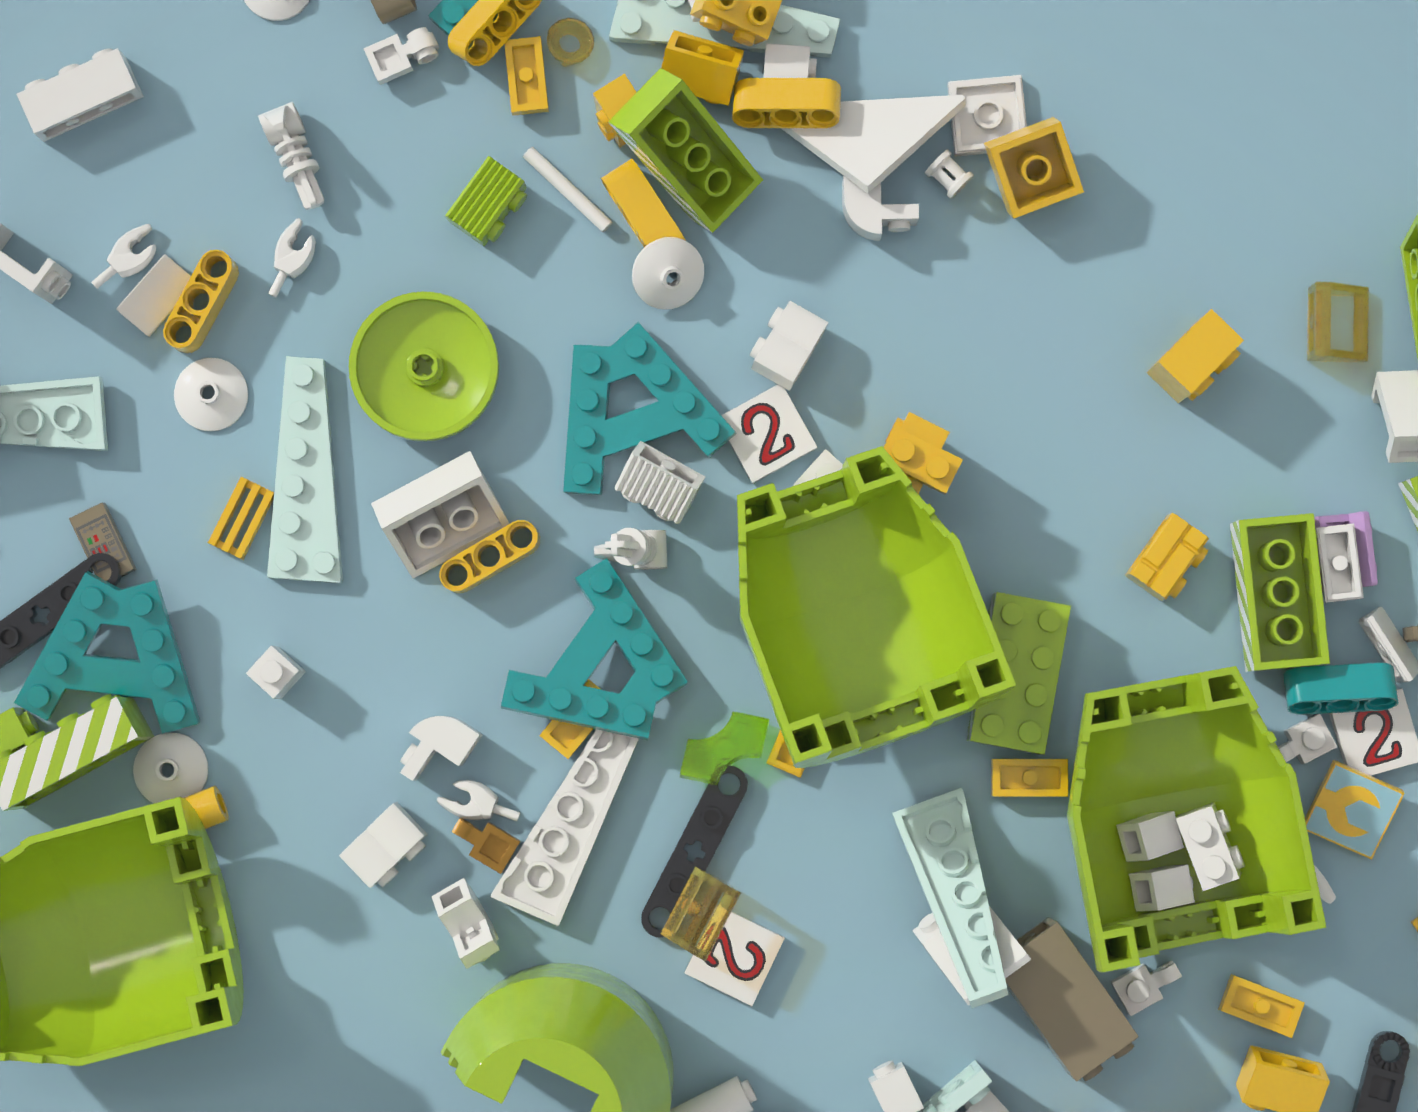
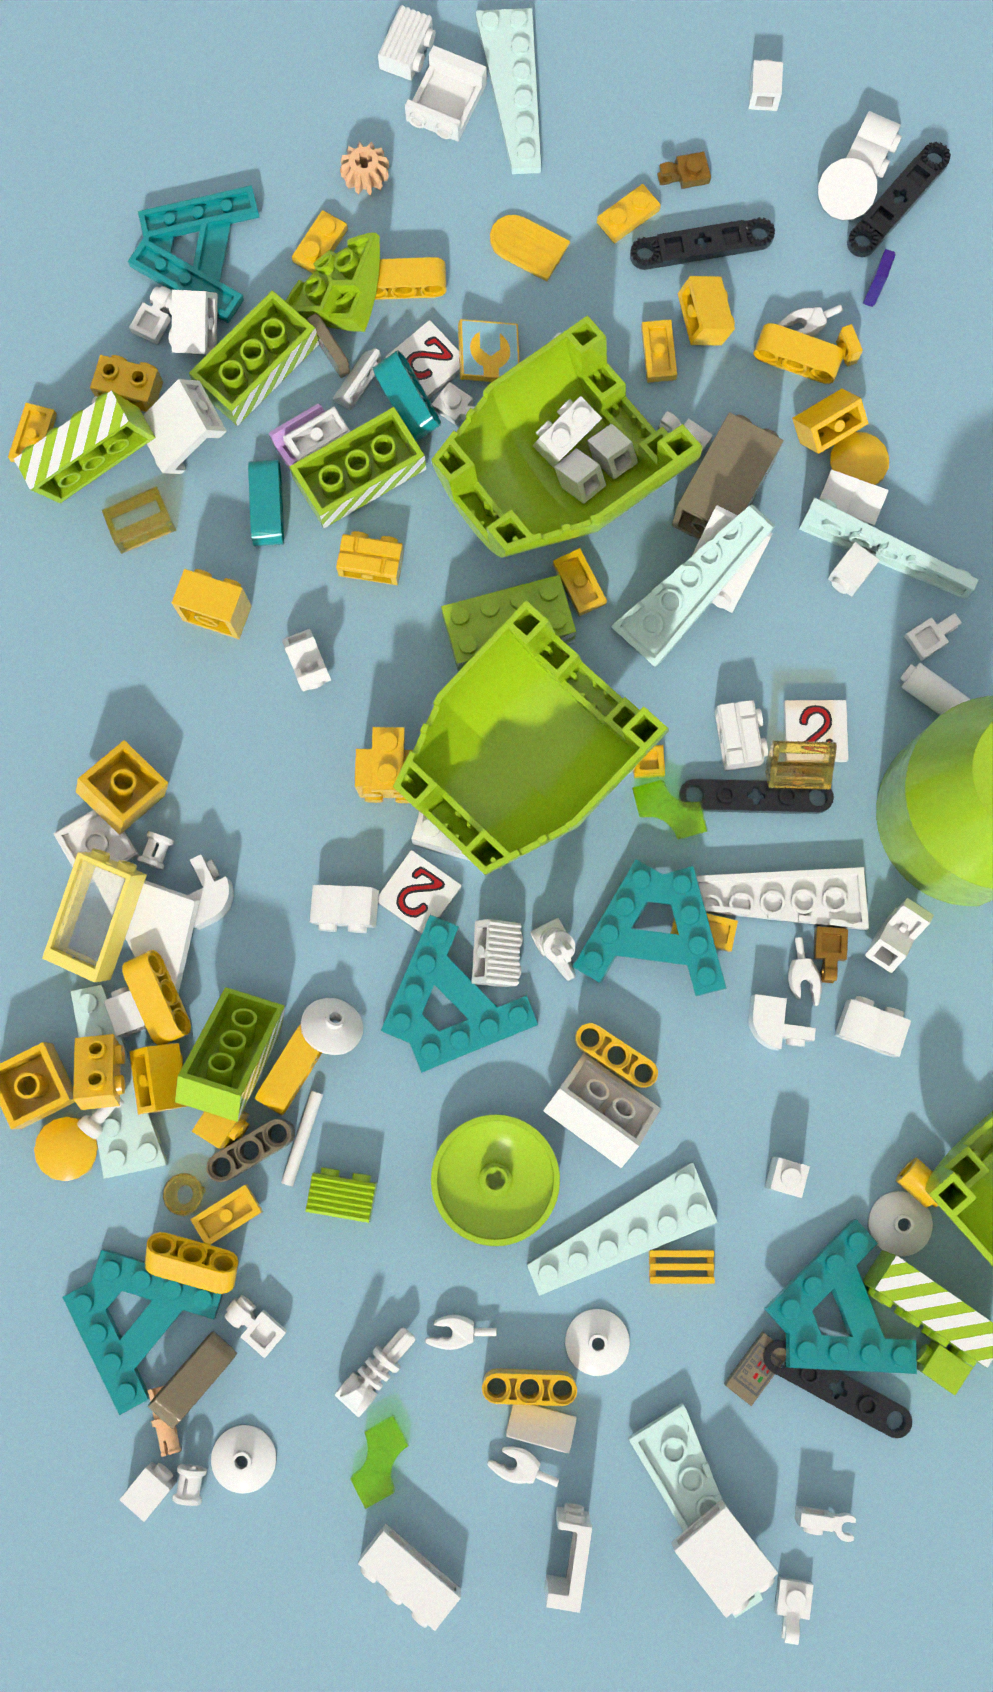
camera: 120 degrees left, 5 degrees down
none -> window [42,848,147,982]
none -> dark tan beam [206,1119,295,1182]
none -> teal beam [248,460,284,546]
none -> white brick [282,629,331,692]
none -> clear neon green tile [350,1415,409,1509]
none -> white brick [714,700,768,771]

